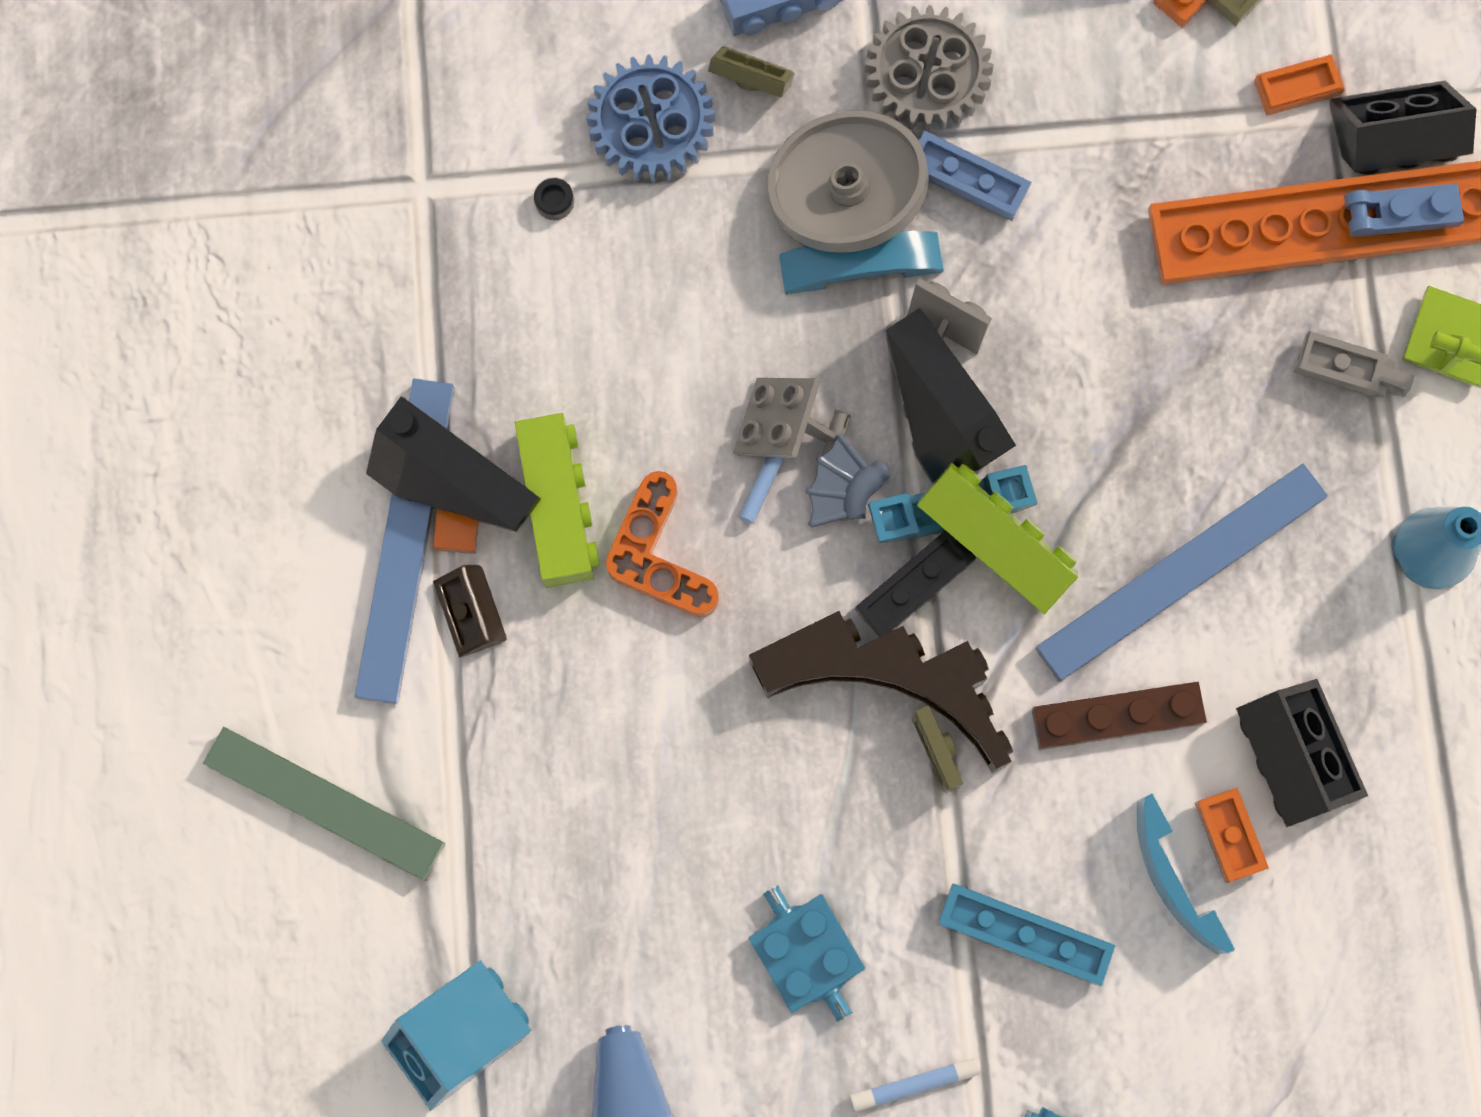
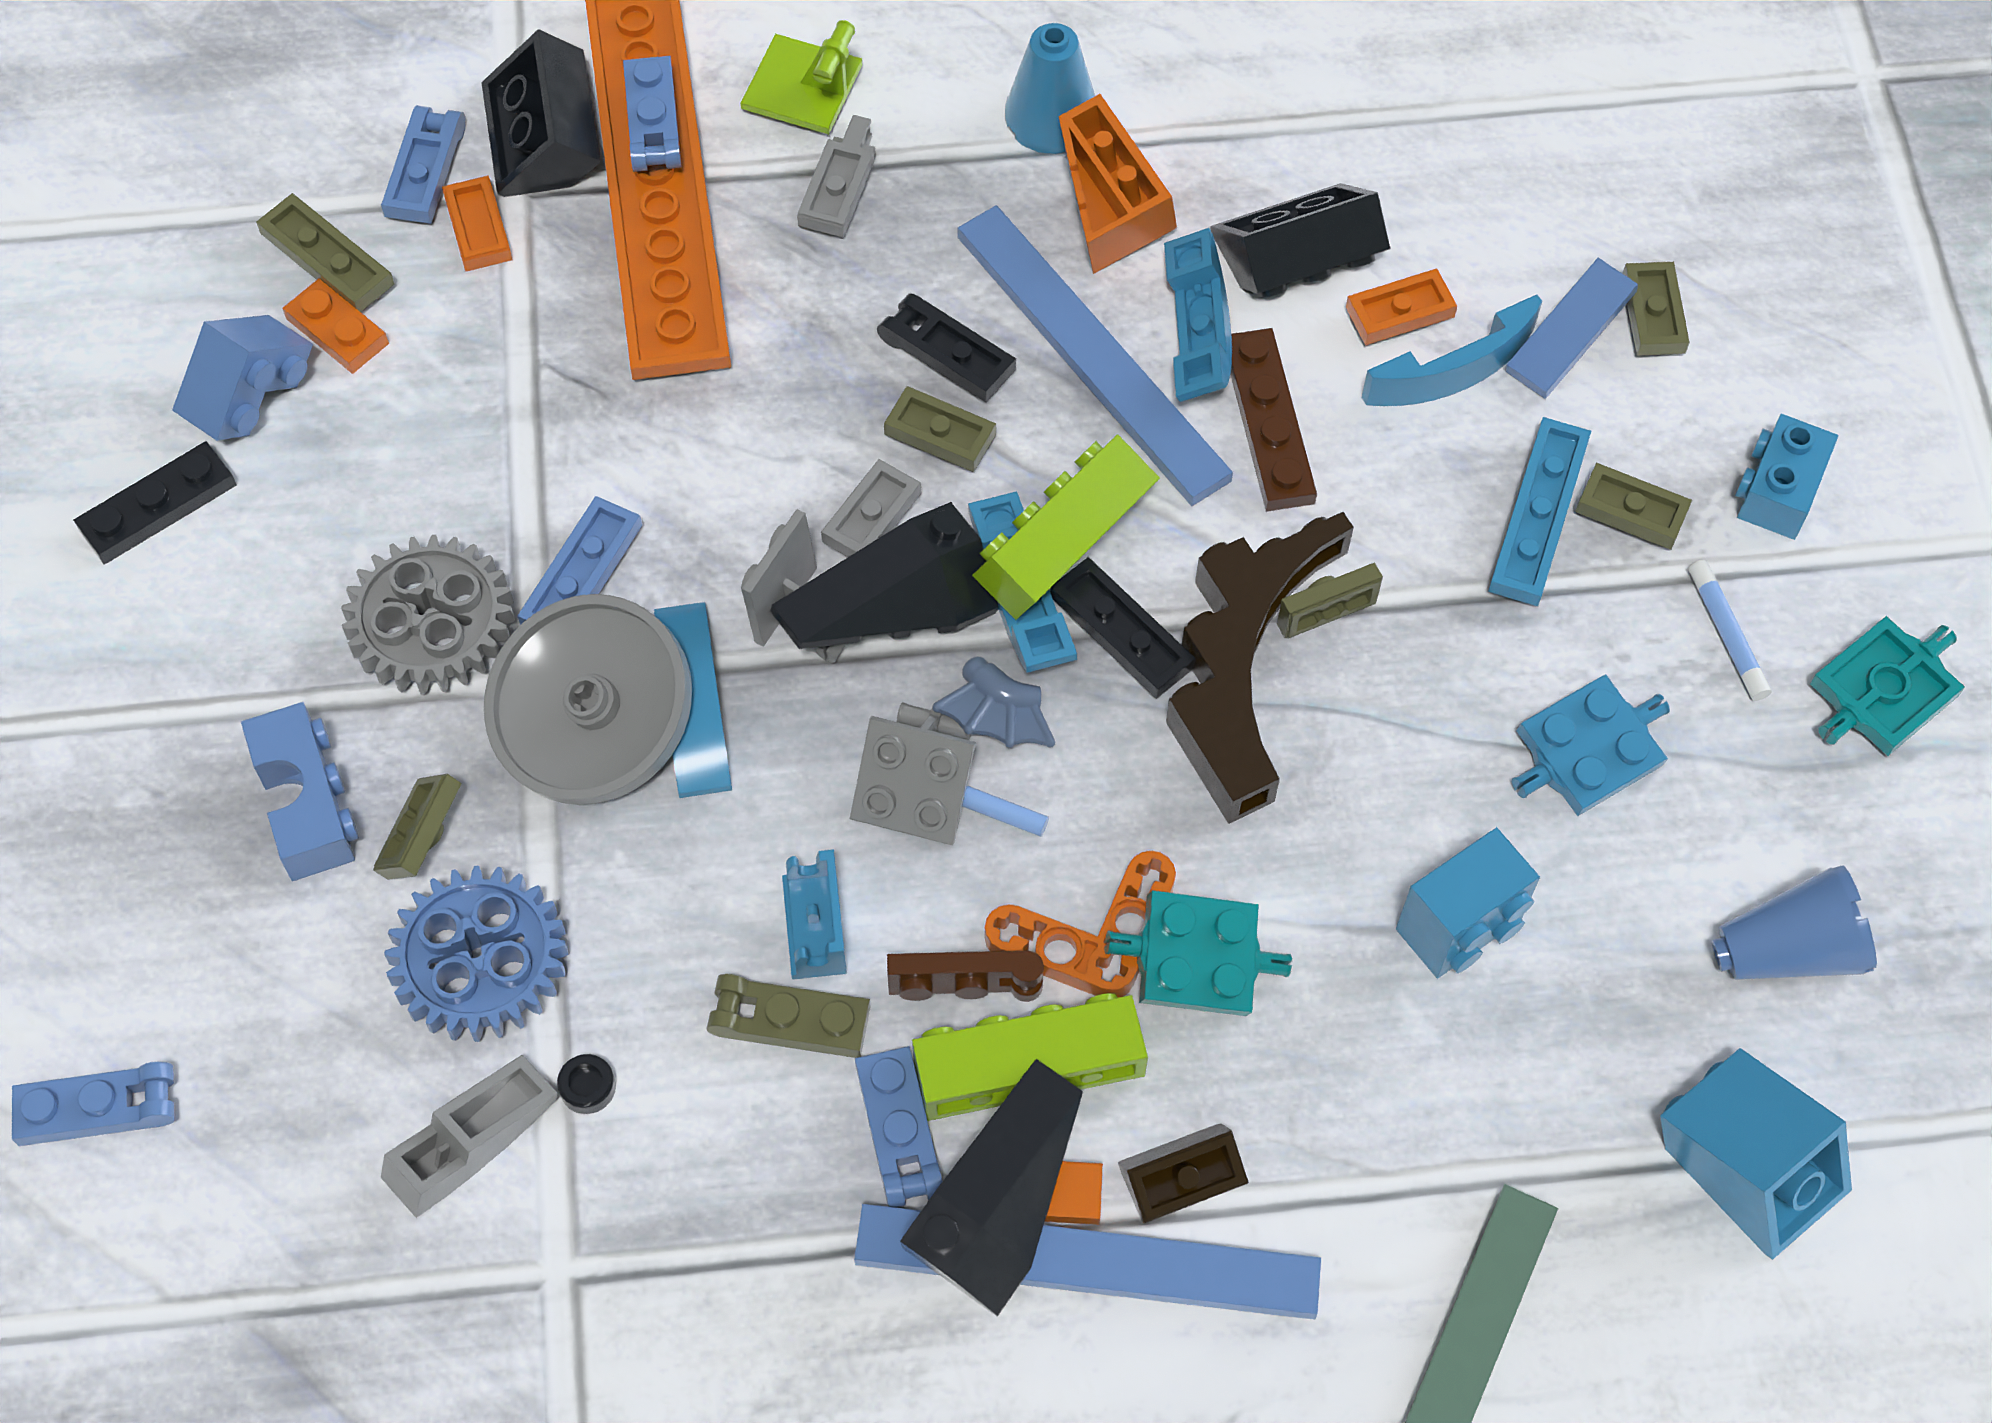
camera: 95 degrees left, 15 degrees down
none -> medium blue plate [381,105,465,224]
none -> light grey slope [381,1055,558,1218]
none -> olive plate [706,974,870,1058]
none -> dark azure hinge [782,849,847,980]
none -> light grey plate [821,459,921,557]
none -> medium blue plate [855,1046,943,1208]
none -> black plate [877,293,1016,402]
none -> olive plate [884,386,996,472]
none -> reddish brown plate [887,950,1044,1002]
none -> orange wedge [1059,94,1177,274]
none -> teal plate [1104,890,1292,1016]
none -> dark azure slope [1164,228,1232,402]
none -> dark azure brick [1396,827,1540,979]
none -> medium blue tile [1506,257,1638,399]
none -> olive plate [1575,462,1692,550]
none -> olive plate [1622,261,1690,356]

